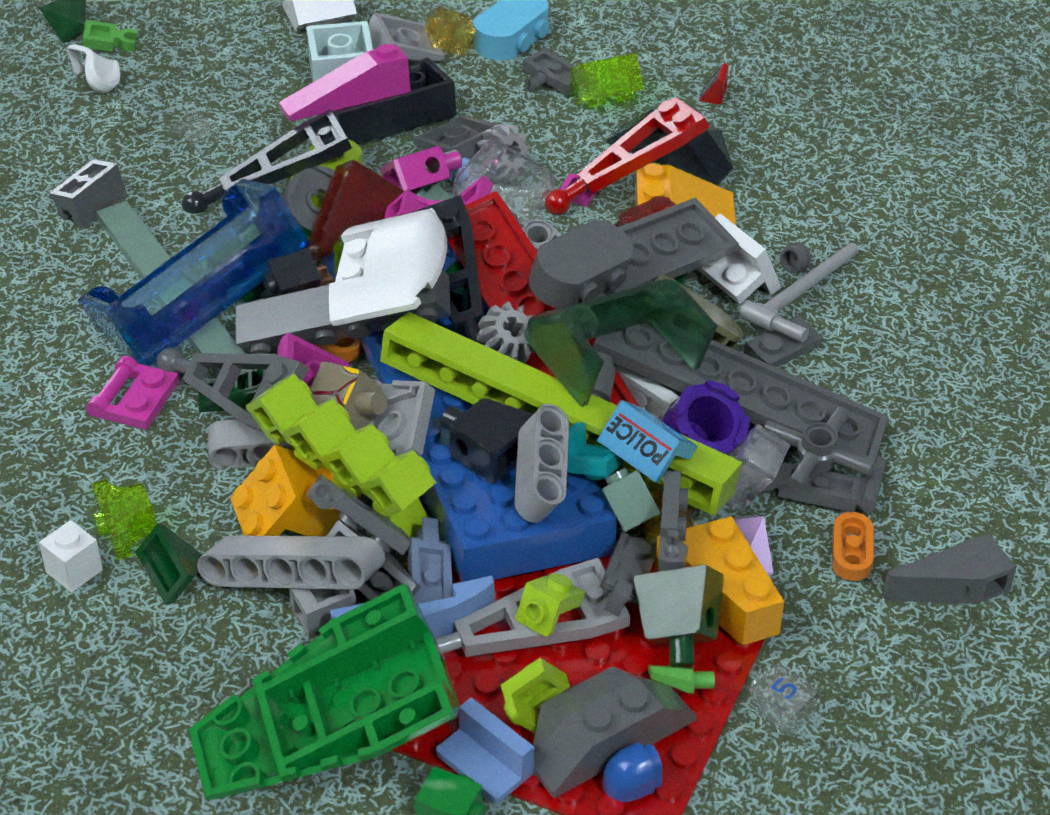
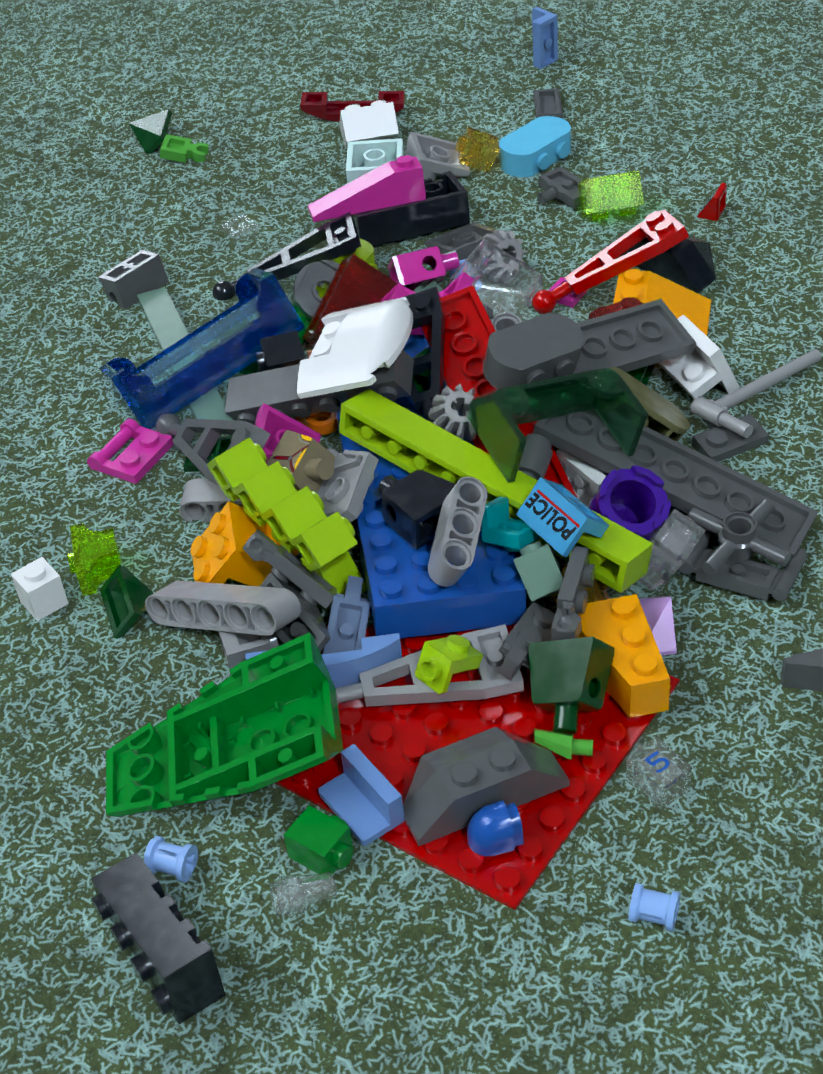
camera: 15 degrees right, 0 degrees up
white piece [67,45,120,93] -> none
lime bracket [501,658,570,733] -> none
dark grey plate [780,242,811,274] -> none
orange plate [832,512,874,581] -> none

